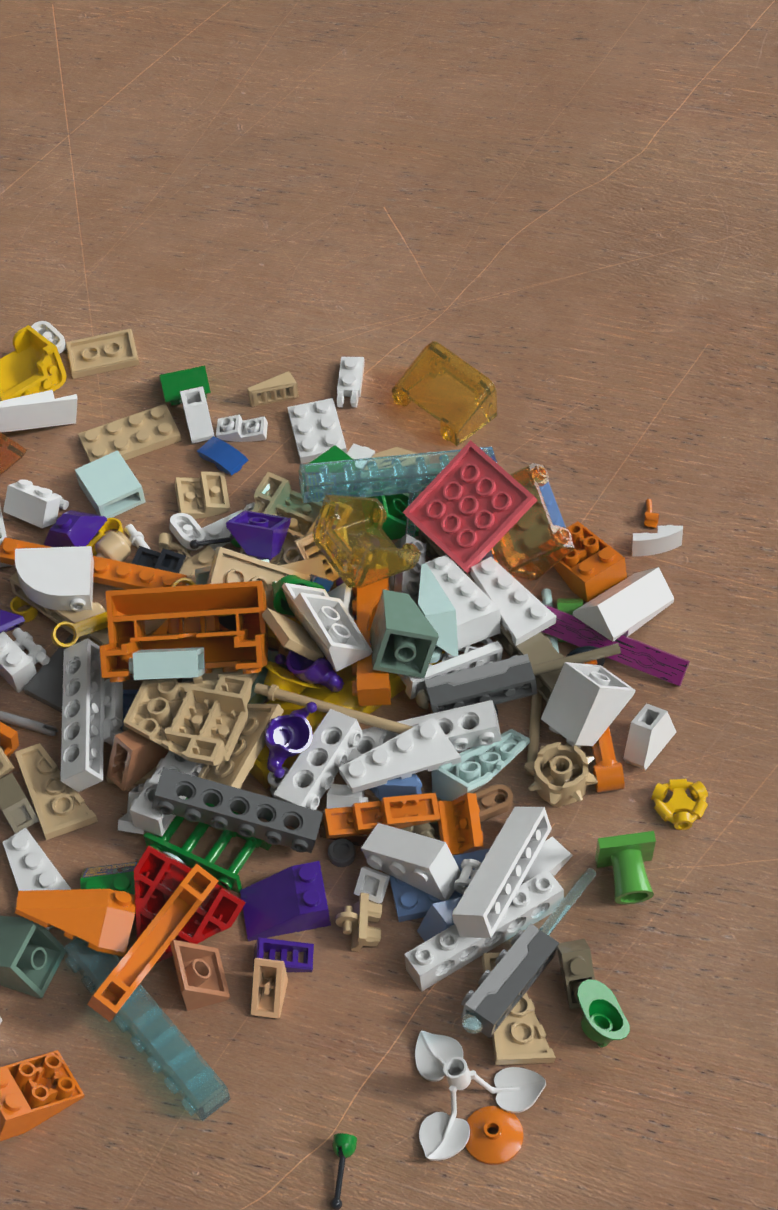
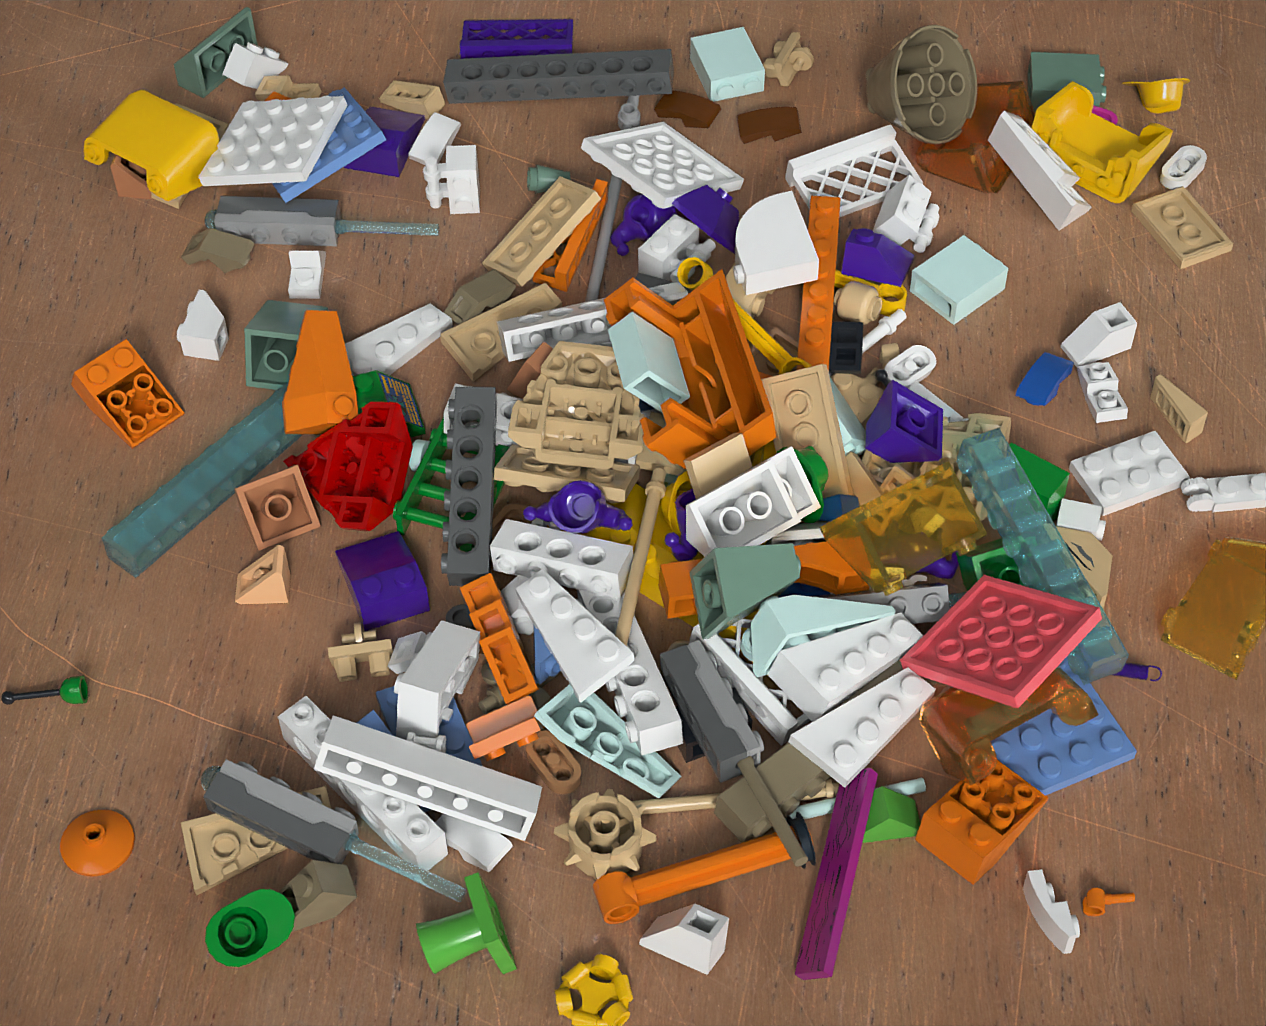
camera: 75 degrees right, 0 degrees up
tan plate [78,404,182,462] -> none
orange arch [87,864,219,1022] -> none
green slope [159,365,211,406] -> none
tan slope [175,472,230,519] -> none
dark purple slope [253,937,314,972] -> none
white plant [415,1031,546,1161] -> none
white slope [541,662,636,748] -> none
white slope [573,567,674,642] -> none

